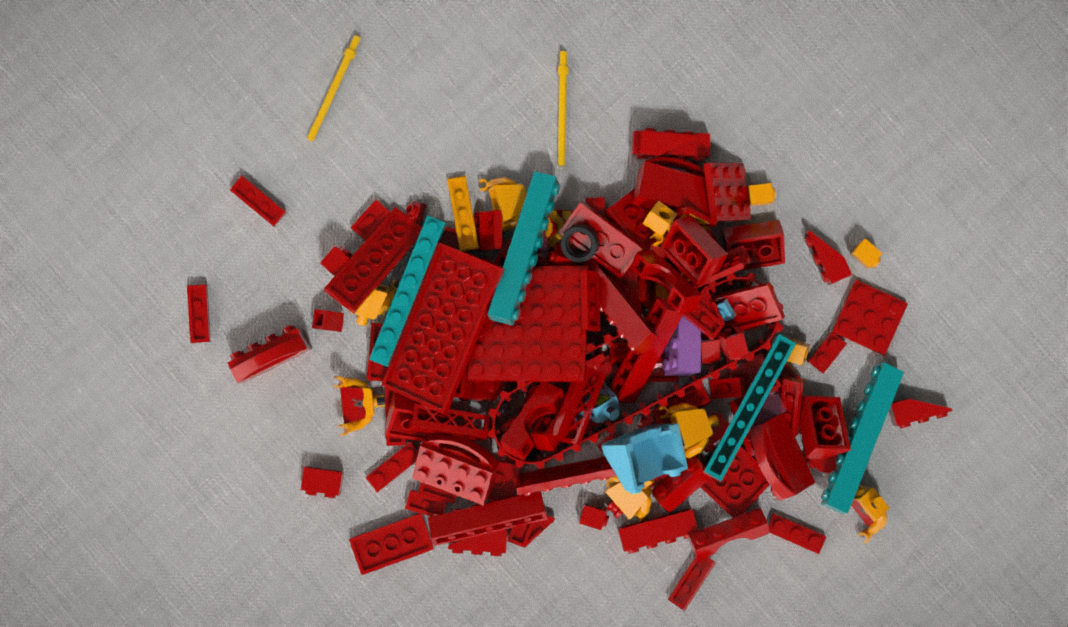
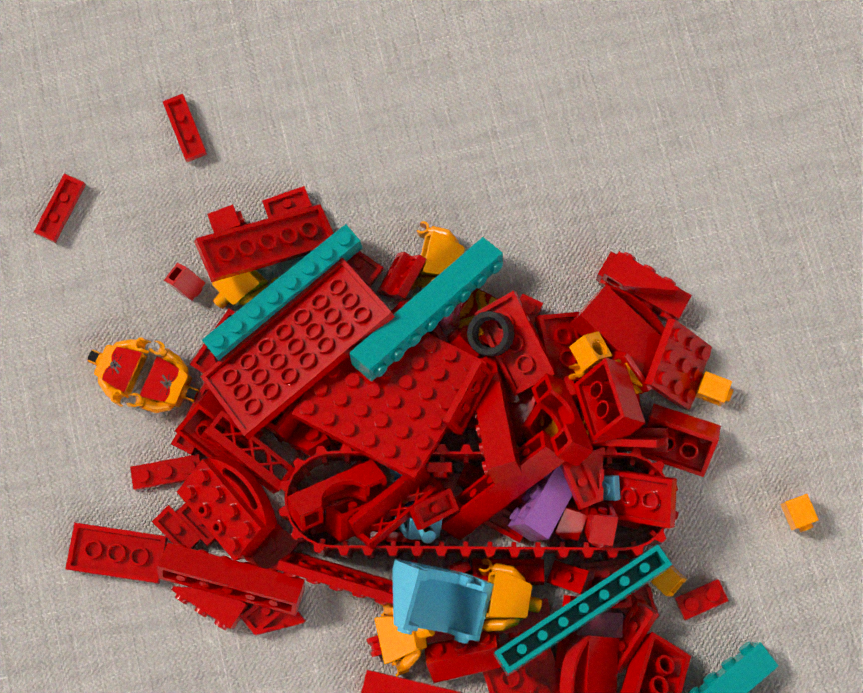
camera: 35 degrees right, 10 degrees down
red piece [227,325,312,383] -> none
red brick [301,466,344,498] -> none
yellow bar [306,35,361,142] -> none
red plate [406,201,427,223] -> none
light orange tile [447,176,479,252] -> none
yellow bar [558,51,569,166] -> none
red brick [579,504,609,530] -> none
red slope [804,231,852,285] -> none
red plate [831,280,908,356] -> none
none -> torso [87,337,151,407]
none -> red plate [408,488,459,530]

